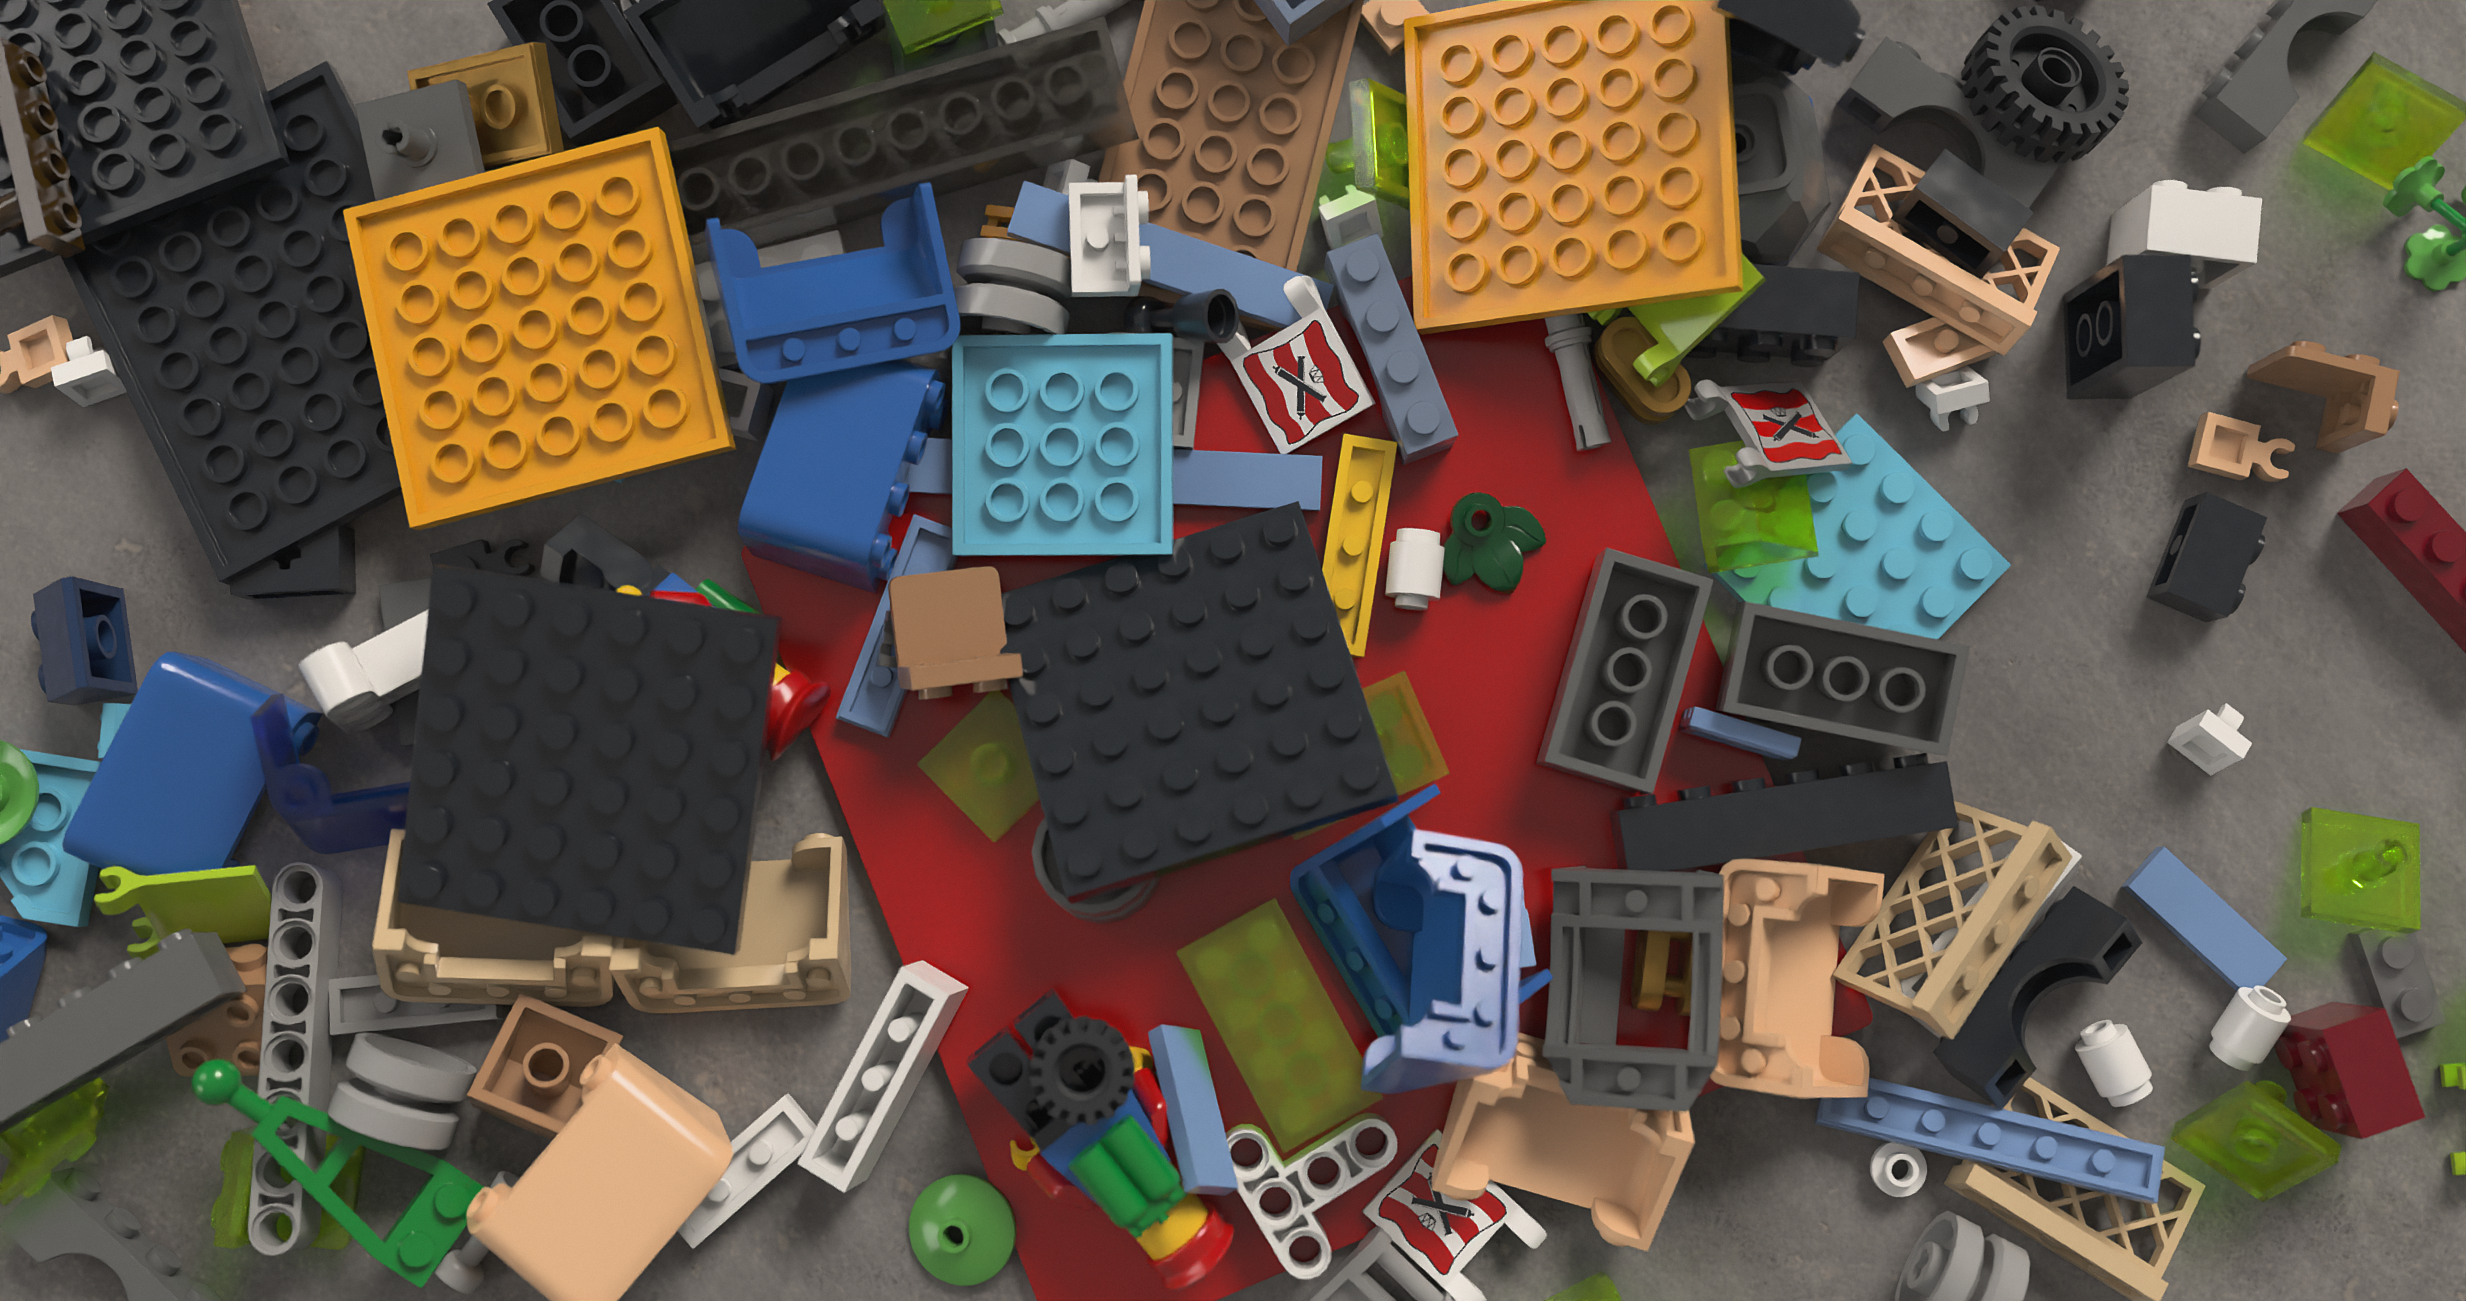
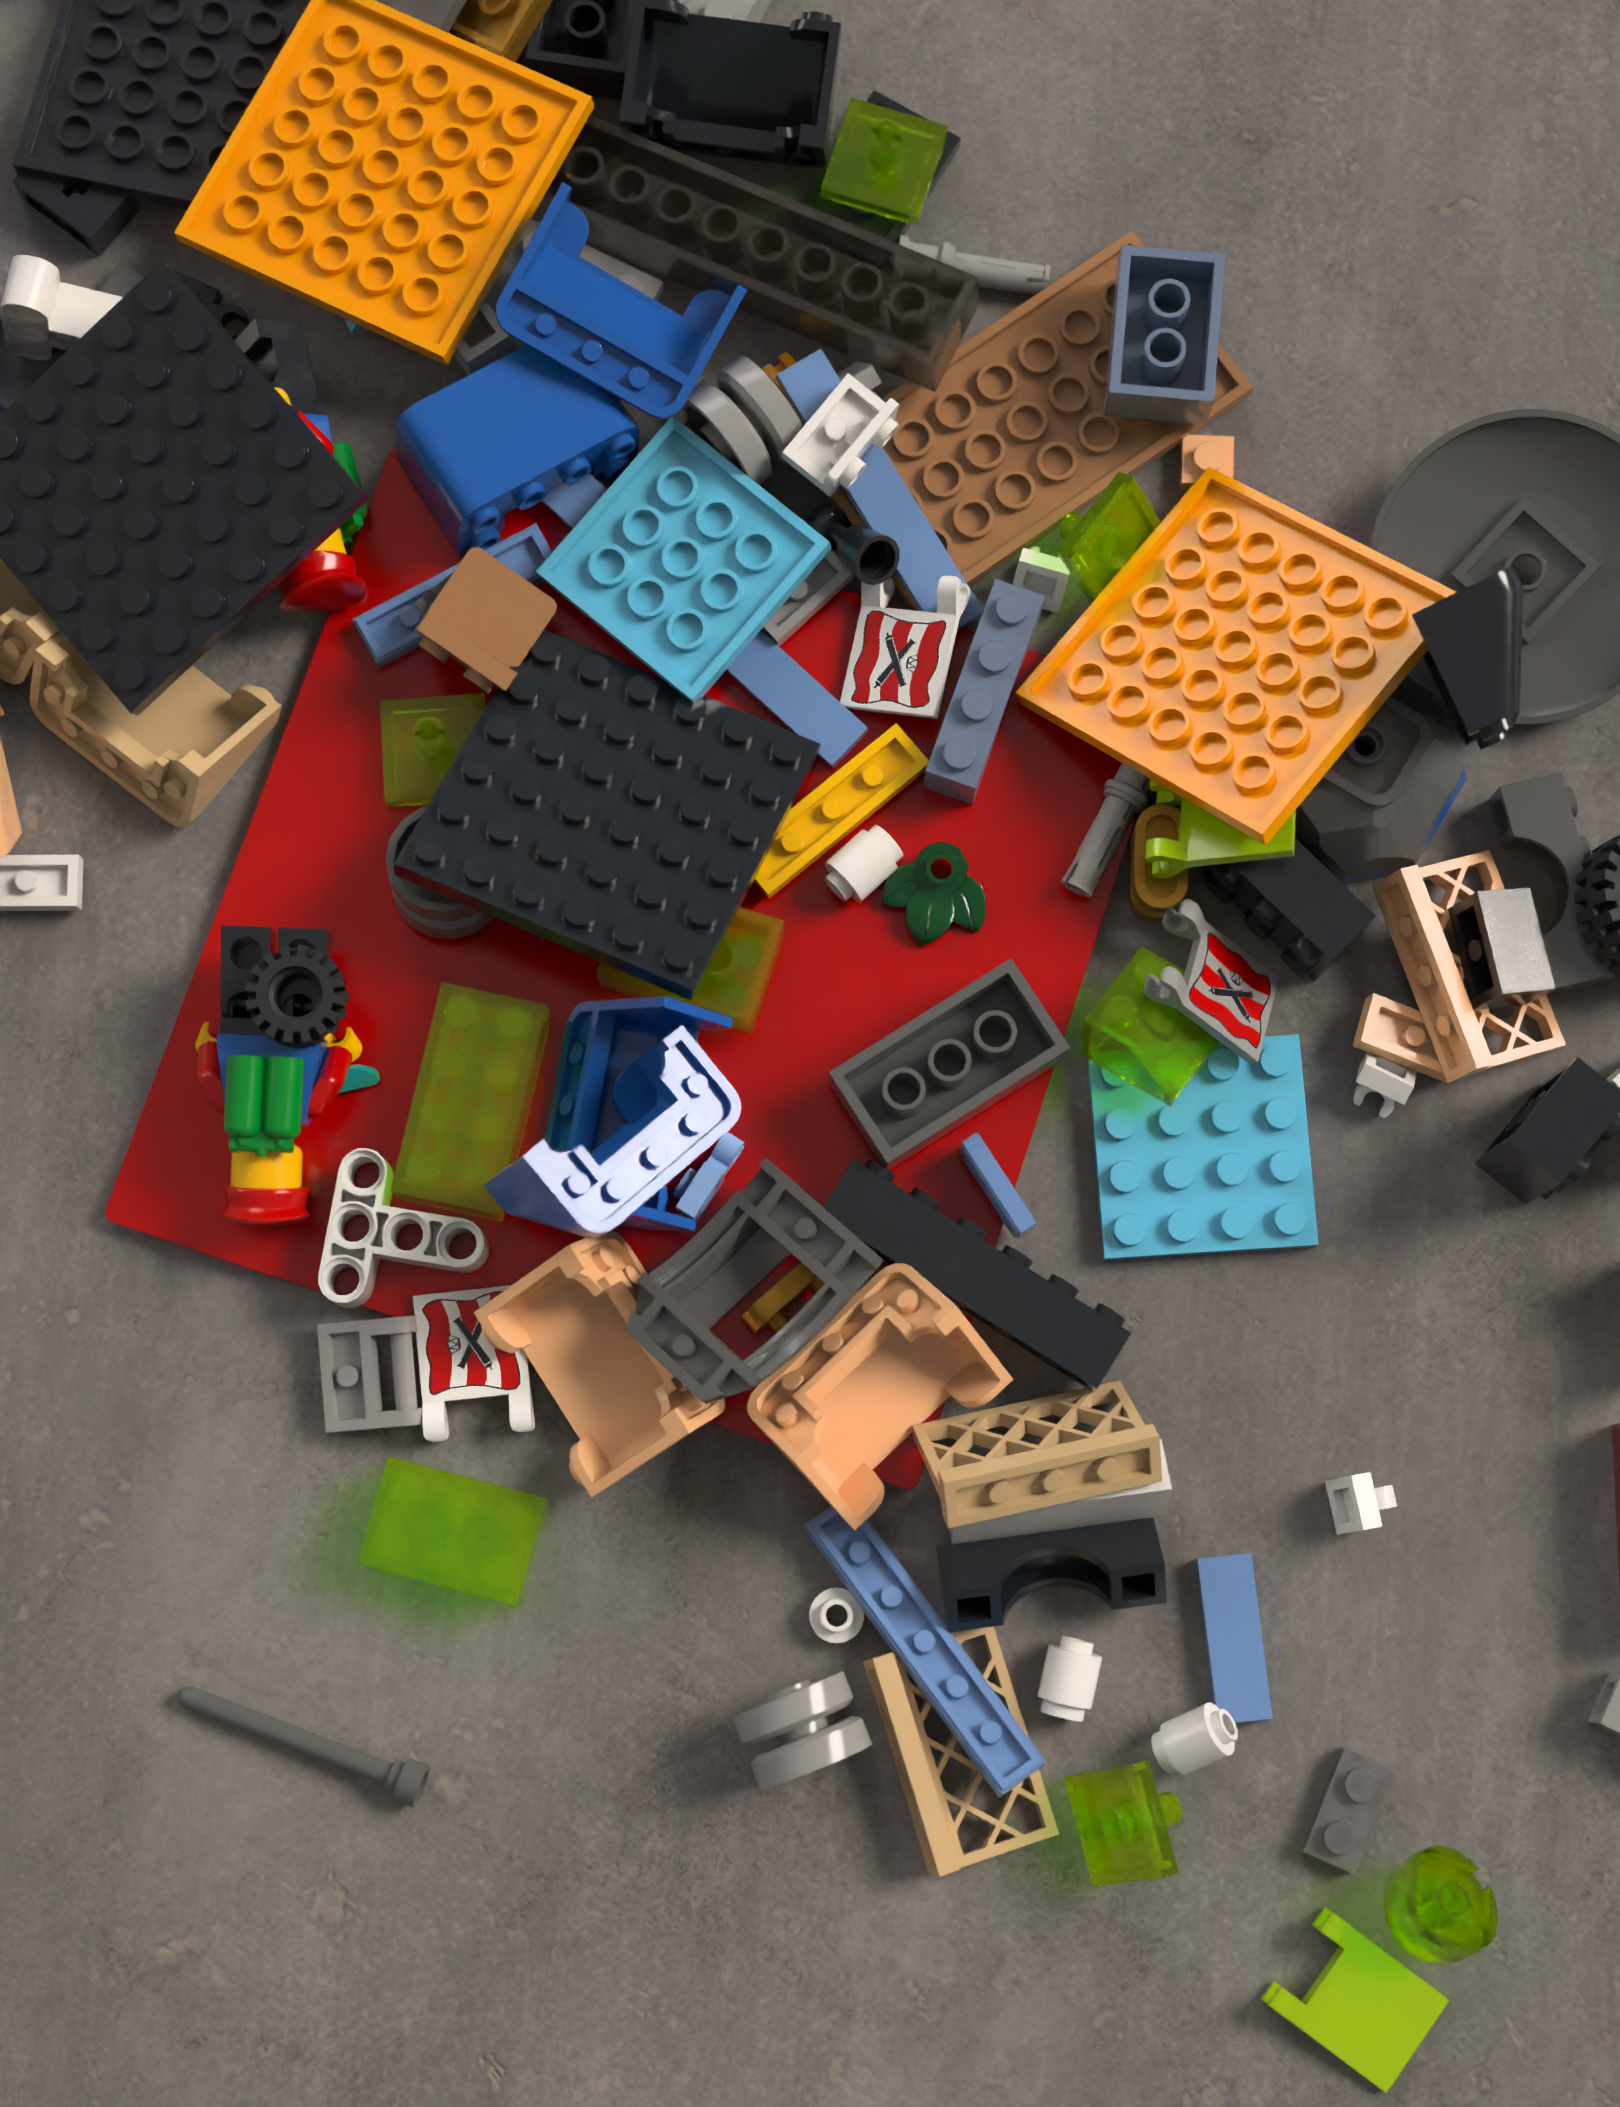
camera: 45 degrees right, 5 degrees down
white brick [797,960,969,1192] -> none
bright green dish [909,1174,1017,1286] -> none
medium blue tile [1148,1025,1239,1195] -> none
dark grey brick [1715,601,1970,756] -> none
black brick [2146,492,2267,622] -> none
light nougat plate [2188,412,2295,482] -> none
dark red brick [2274,1002,2426,1139] -> none
clear neon green tile [2301,807,2421,934] -> none

